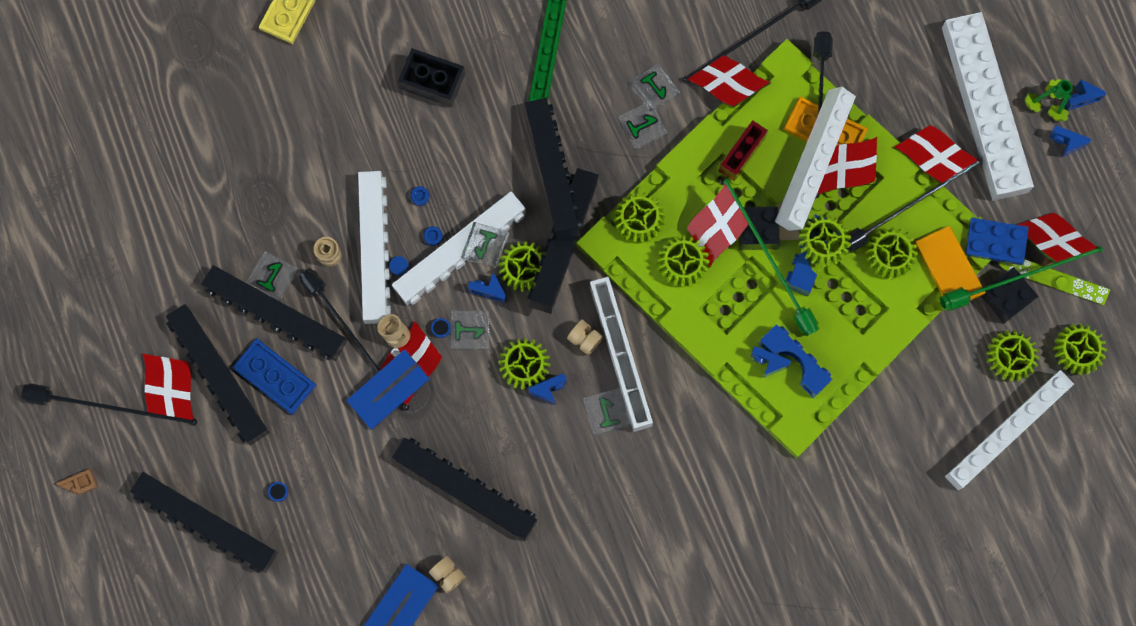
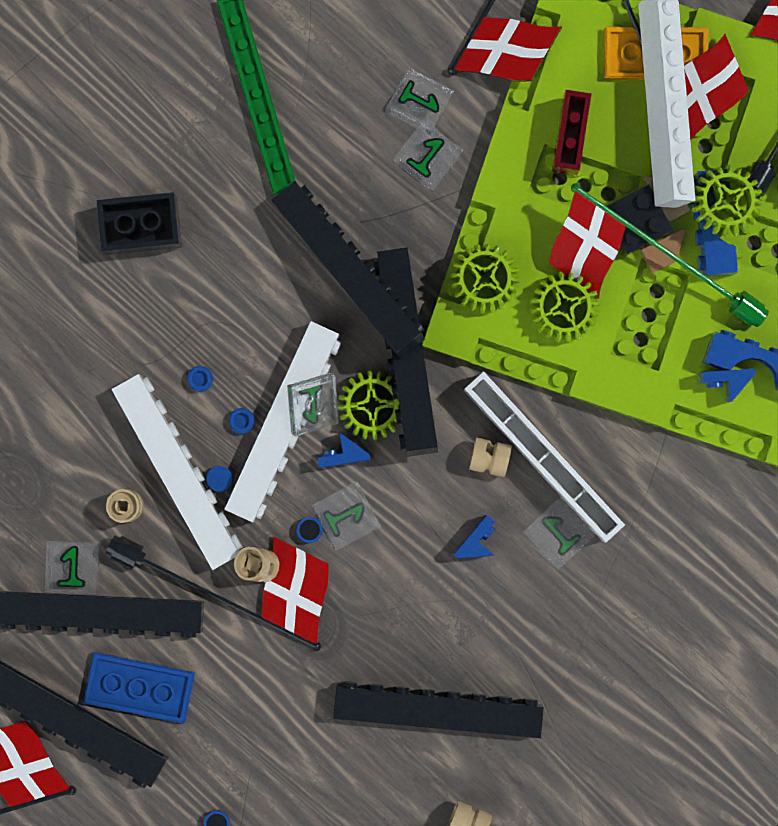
camera: 25 degrees left, 10 degrees up
blue tile [347,350,430,430] -> none
lime gear [498,338,550,390] -> none
none -> medium nougat tile [640,229,685,274]

